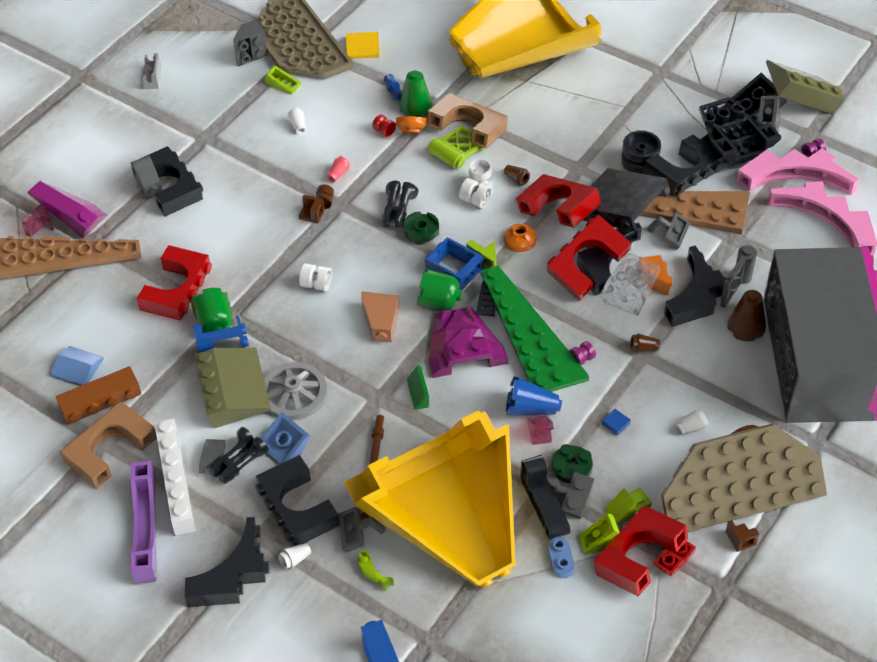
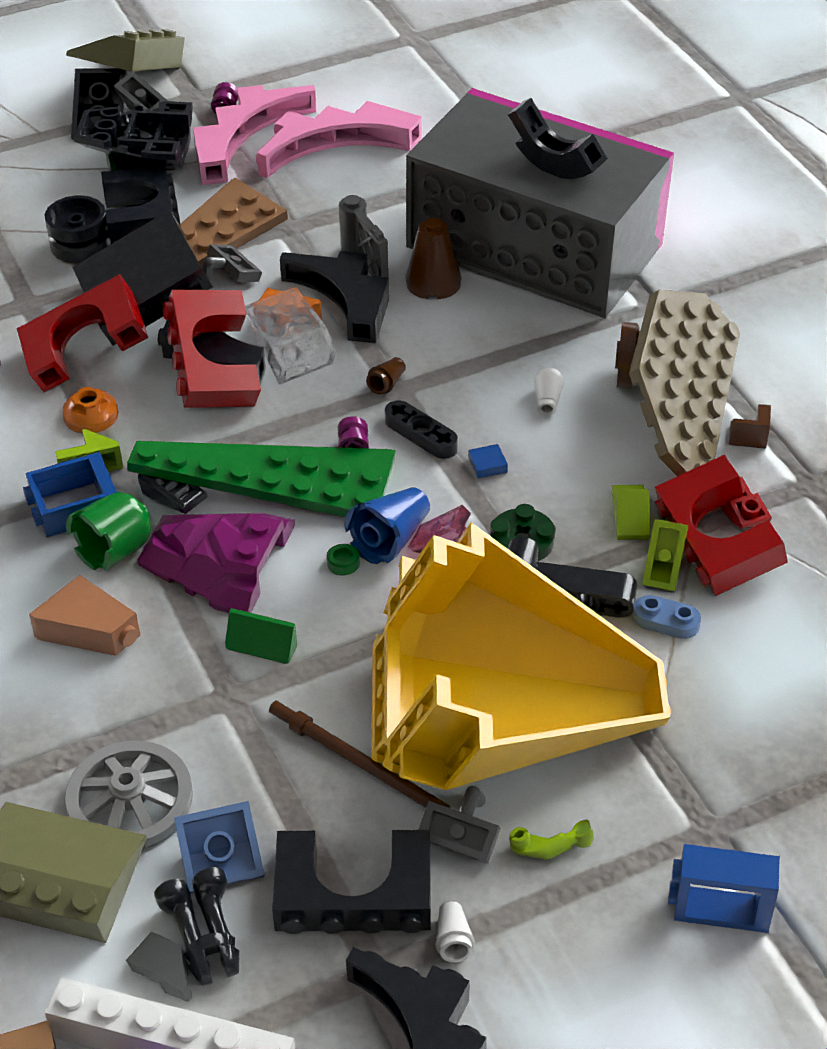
camera: 60 degrees left, 5 degrees down
dark grey plate [551,472,594,519] -> none
none -> green tile [326,544,360,576]
none -> black beam [385,400,458,459]
none -> black arch [507,98,608,179]

